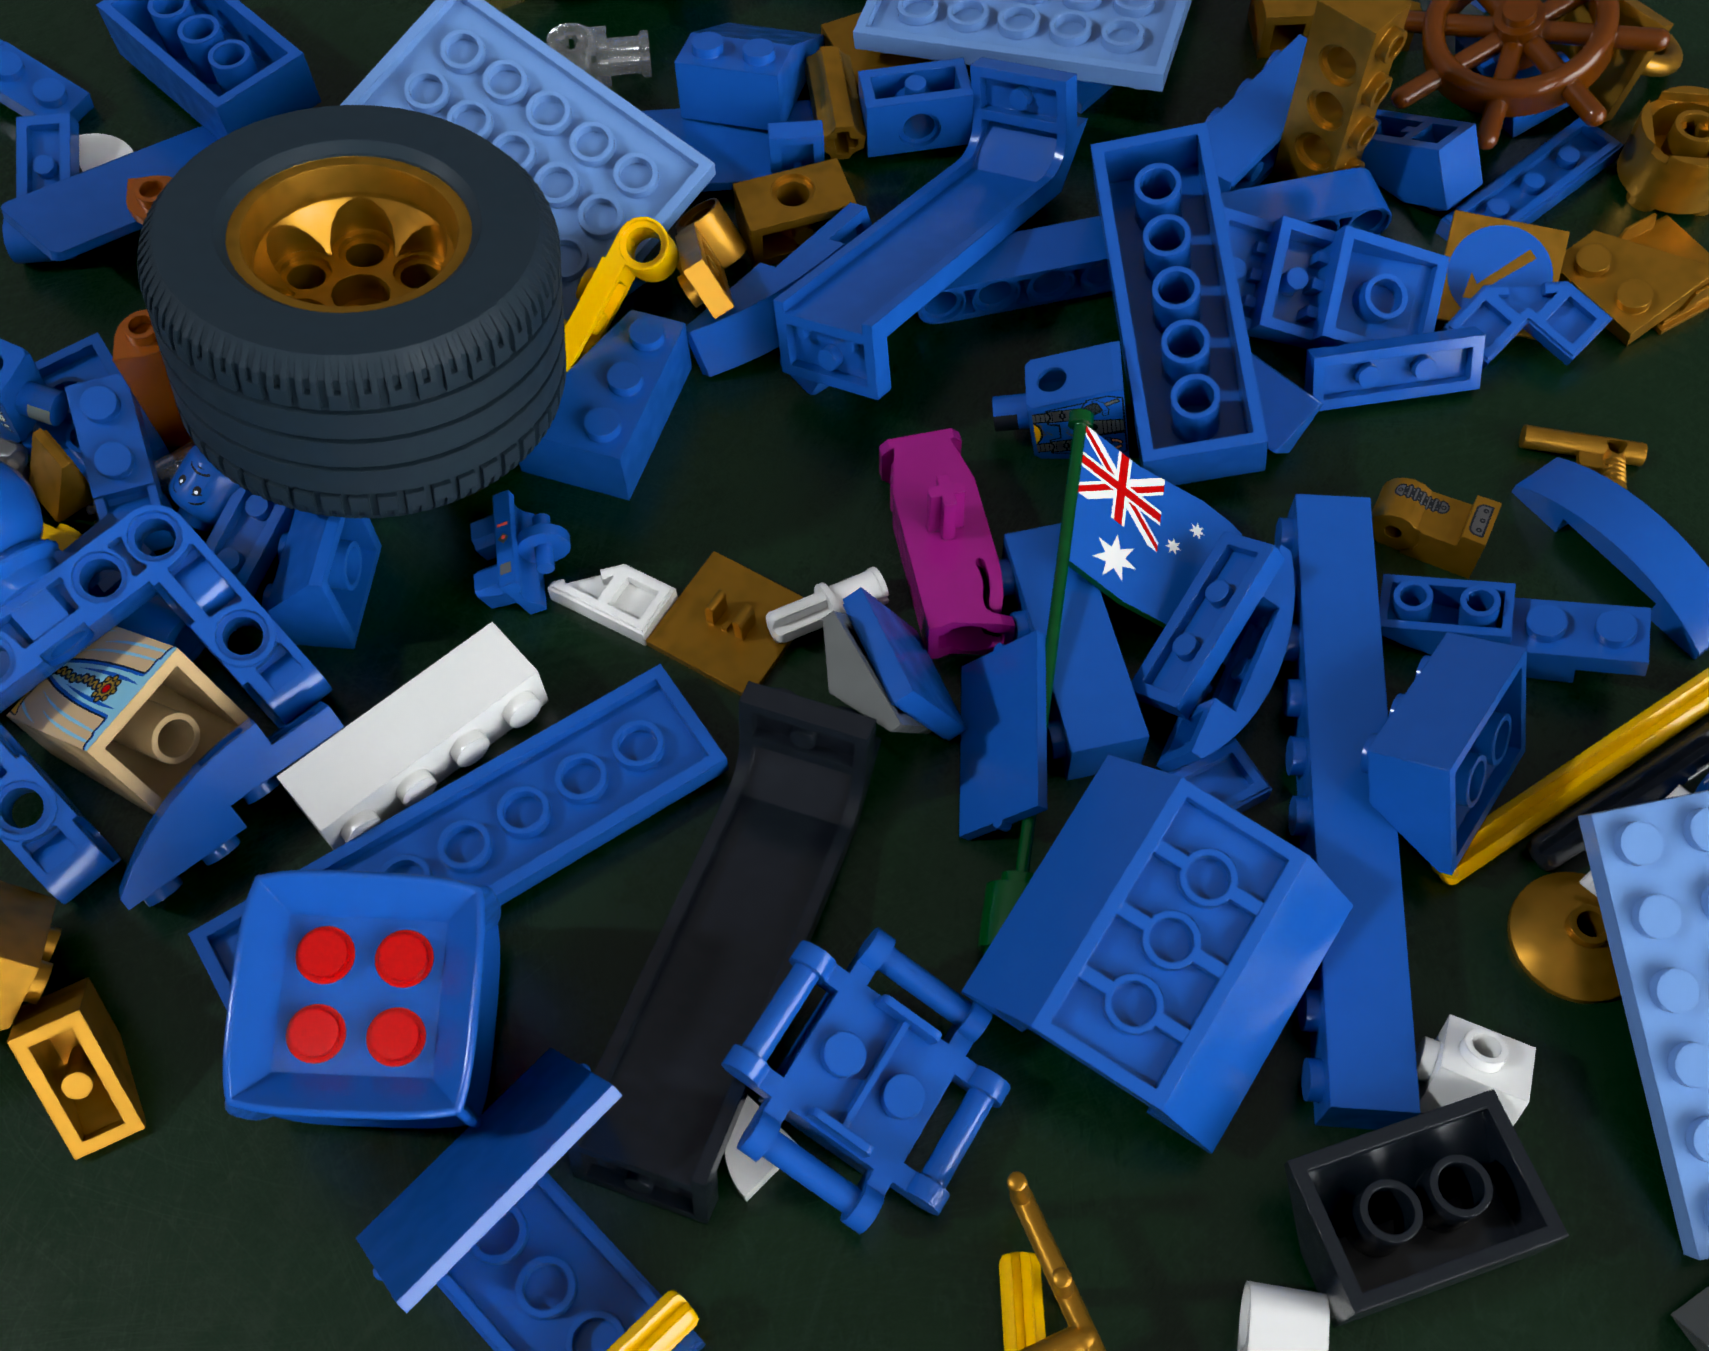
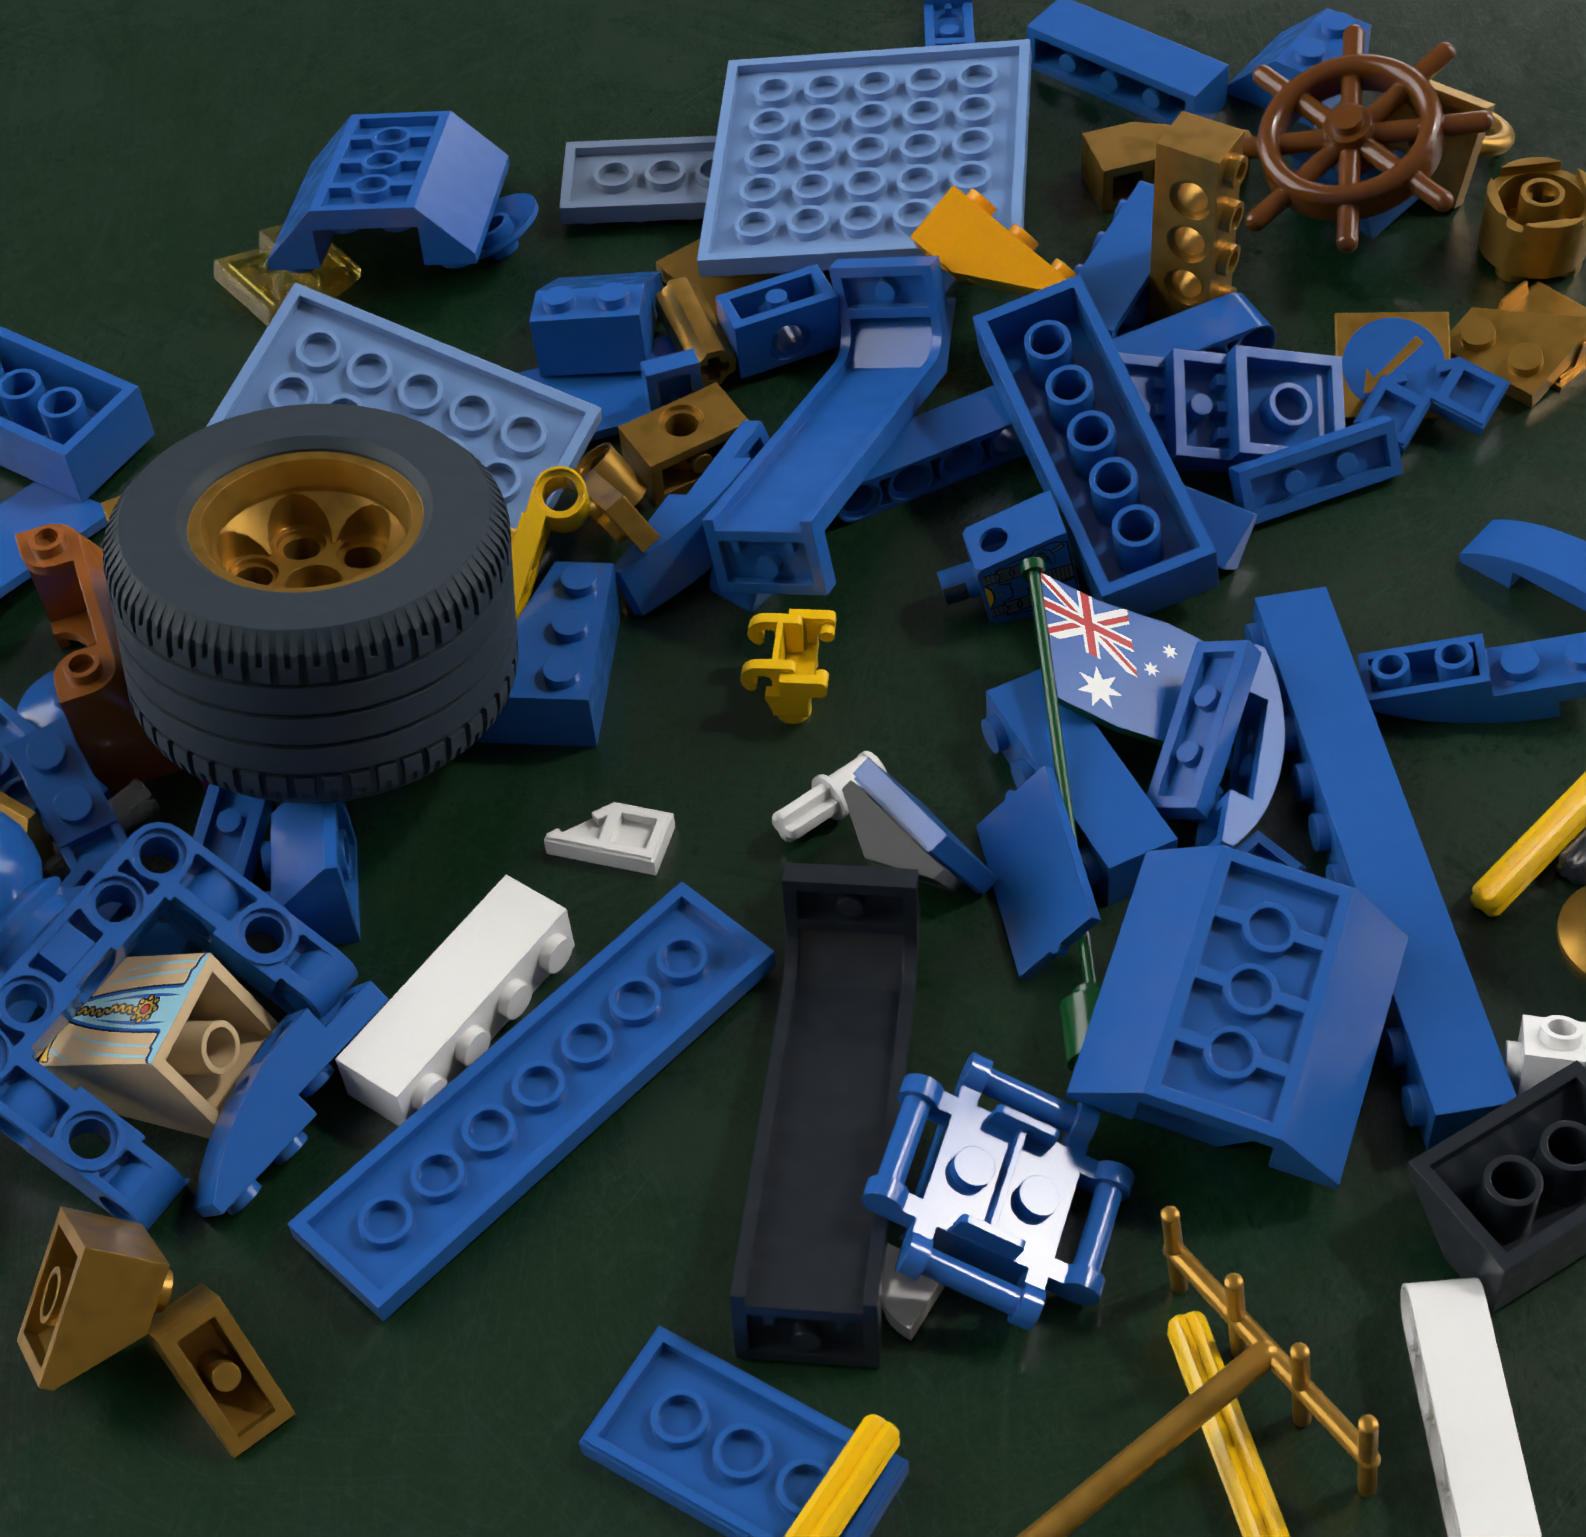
camera: 10 degrees left, 10 degrees down
blue head [168,445,240,532] -> none
blue piece [222,869,501,1129] -> none
blue piece [356,1047,622,1313] -> none
blue hips [470,490,571,615] -> none
clear connector [546,23,652,88] -> none
pearl gold piece [646,551,804,696] -> none
magenta piece [879,428,1016,659] -> none
blue slope [1360,632,1527,875] -> none
blue slope [1361,109,1483,211] -> none
pearl gold leg [1372,478,1502,579] -> none
blue tile [1436,117,1624,241] -> none
pearl gold hose [1519,424,1648,490] -> none
none -> yellow piece [740,609,837,724]
none -> light orange slope [910,185,1077,296]

